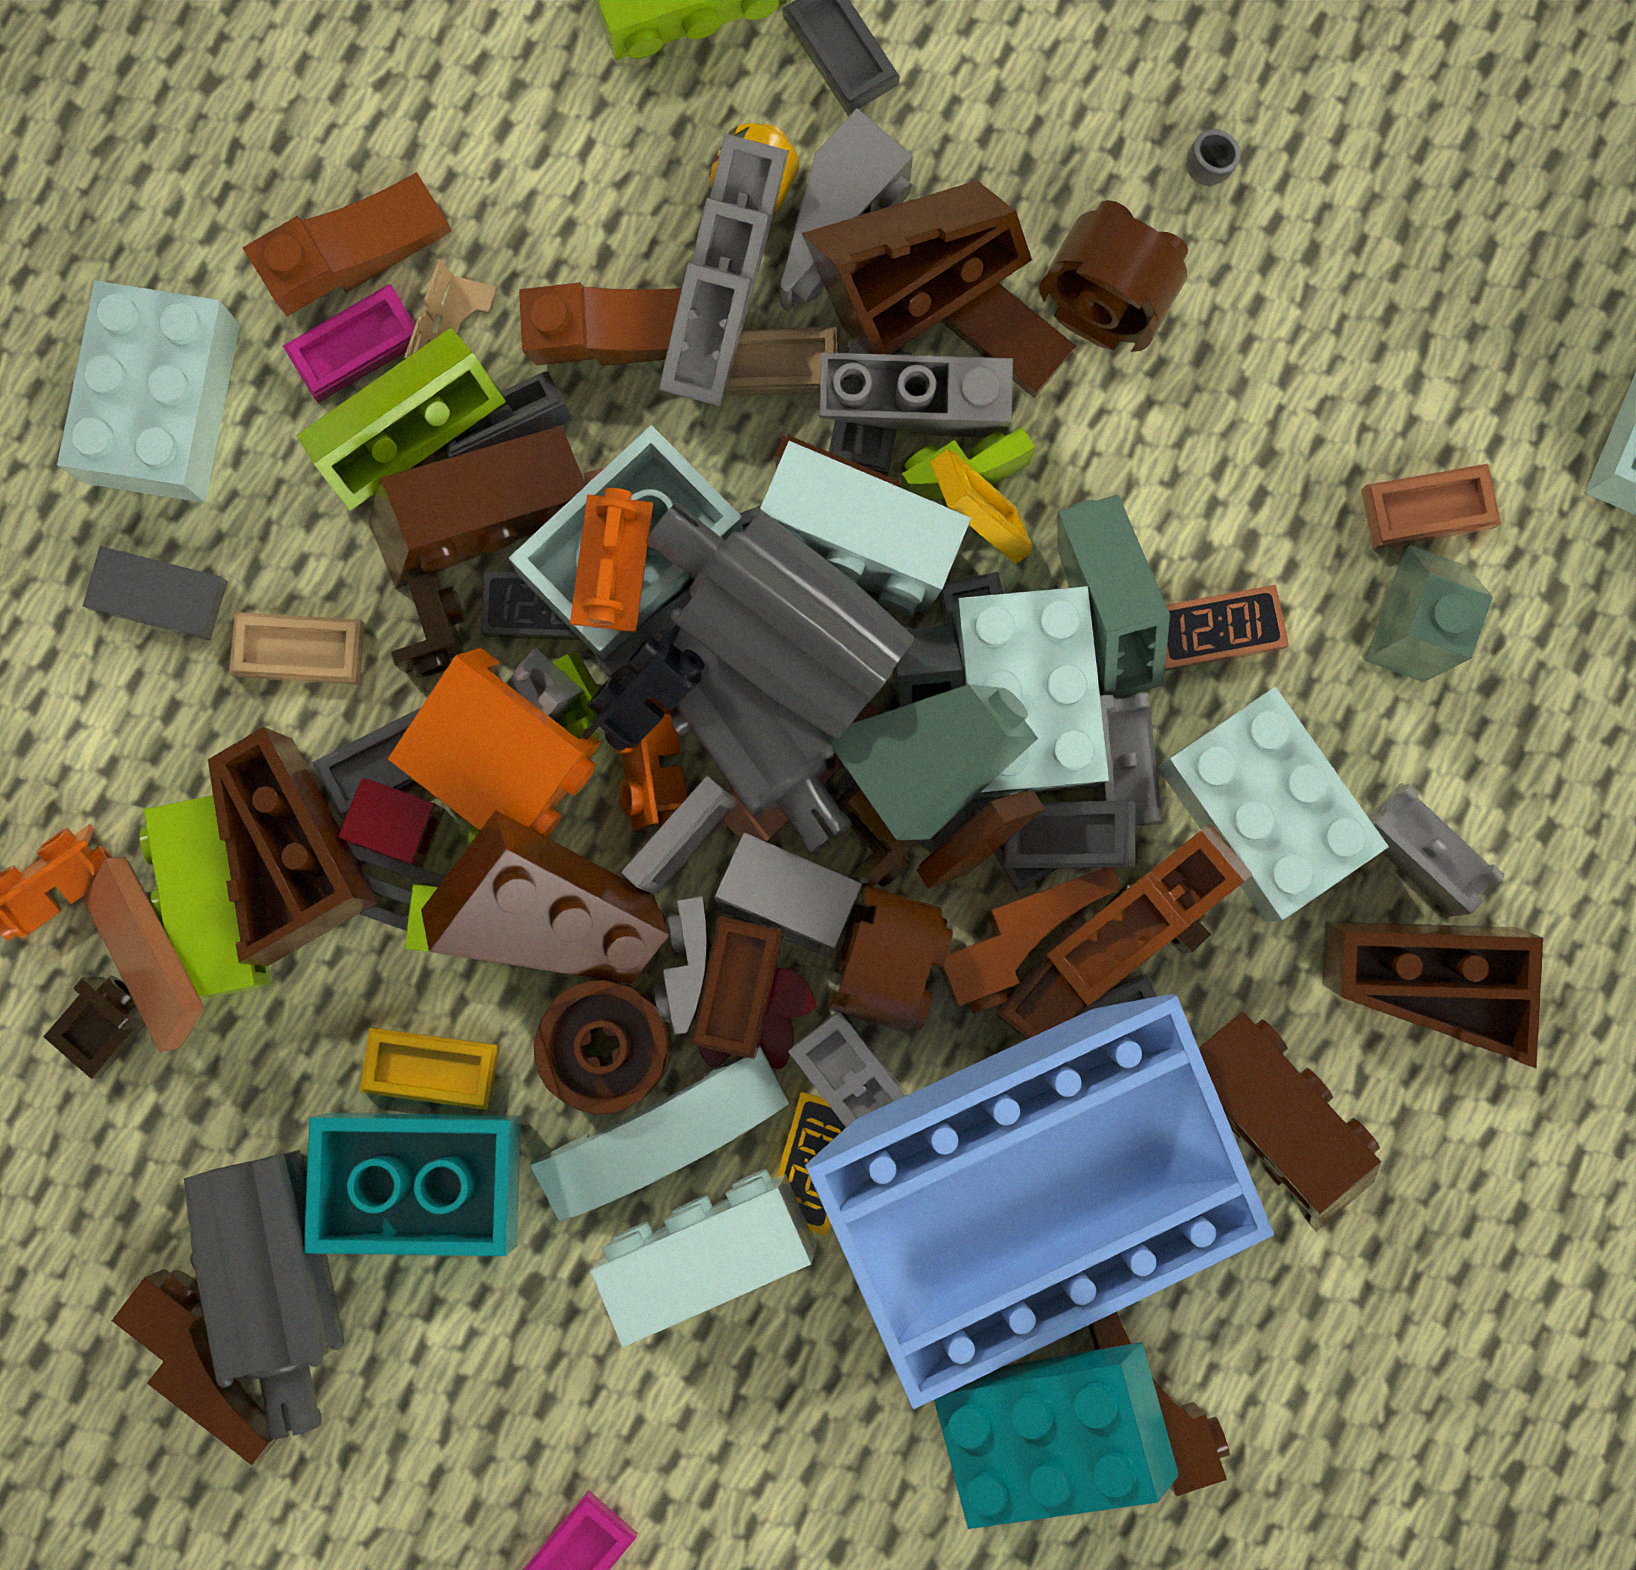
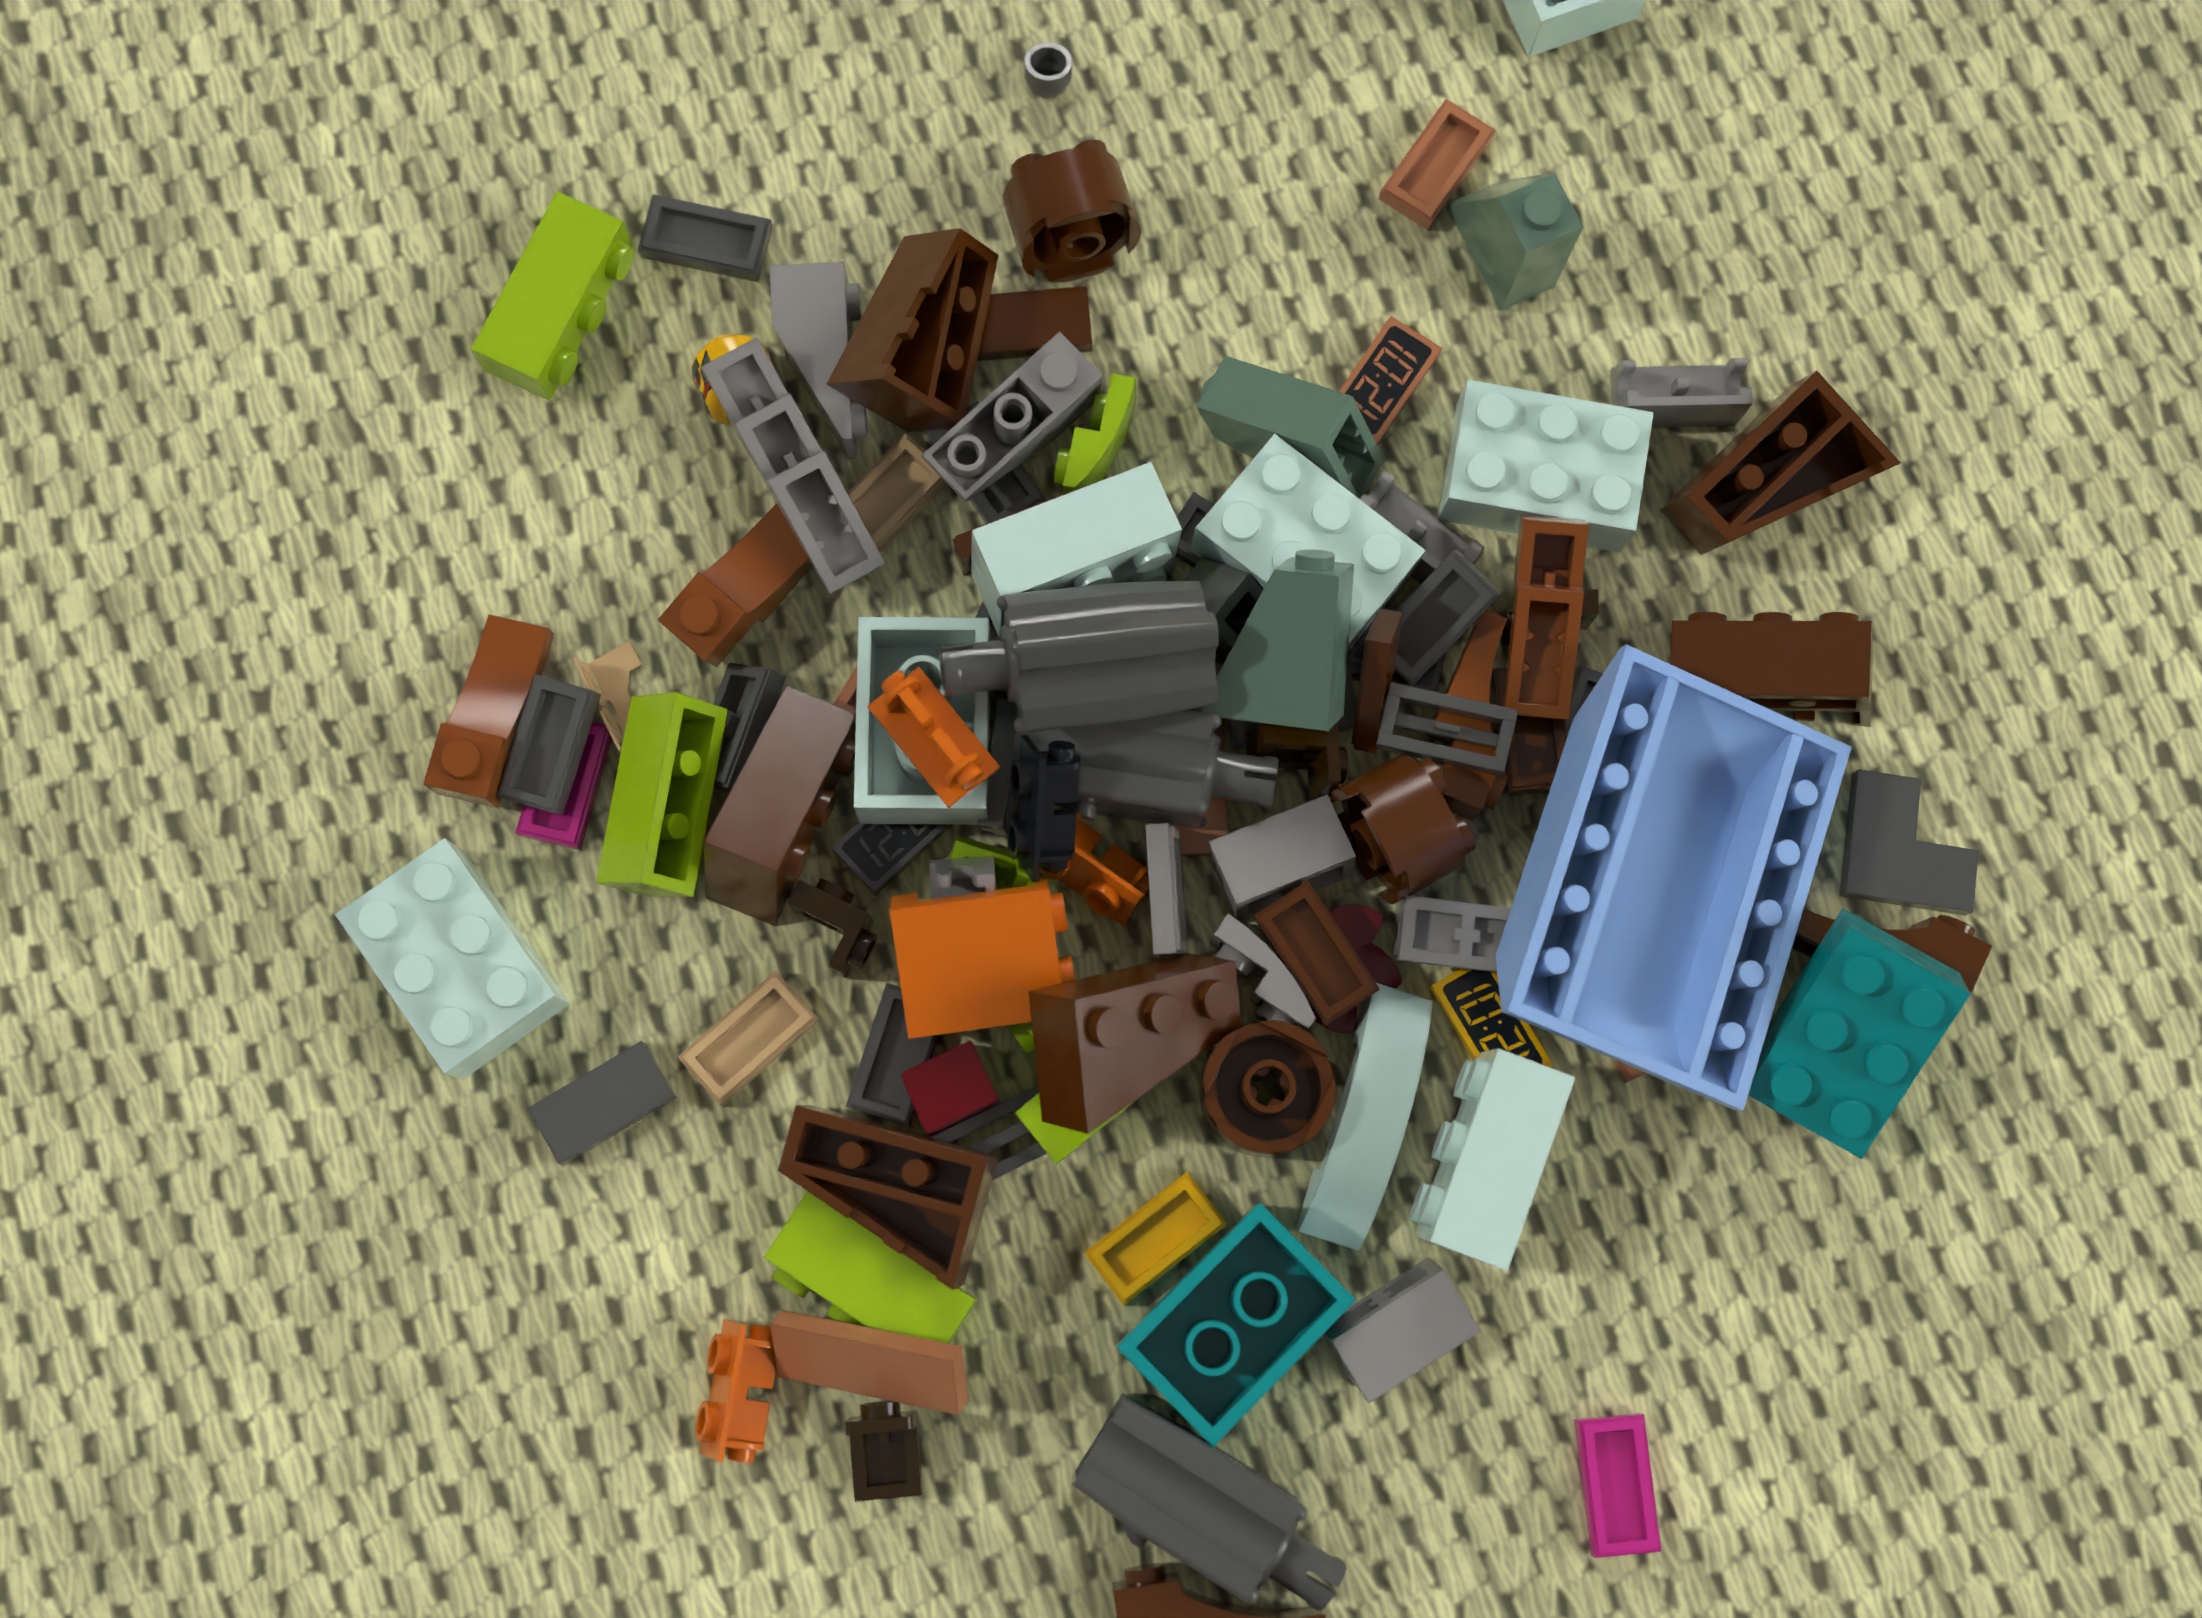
camera: 45 degrees left, 5 degrees down
yellow tile [930,449,1033,564] -> none
none -> dark grey tile [497,674,601,816]
none -> light grey hinge [1323,1258,1481,1403]
none -> dark grey tile [1376,682,1518,777]
none -> dark grey tile [1839,769,1979,916]

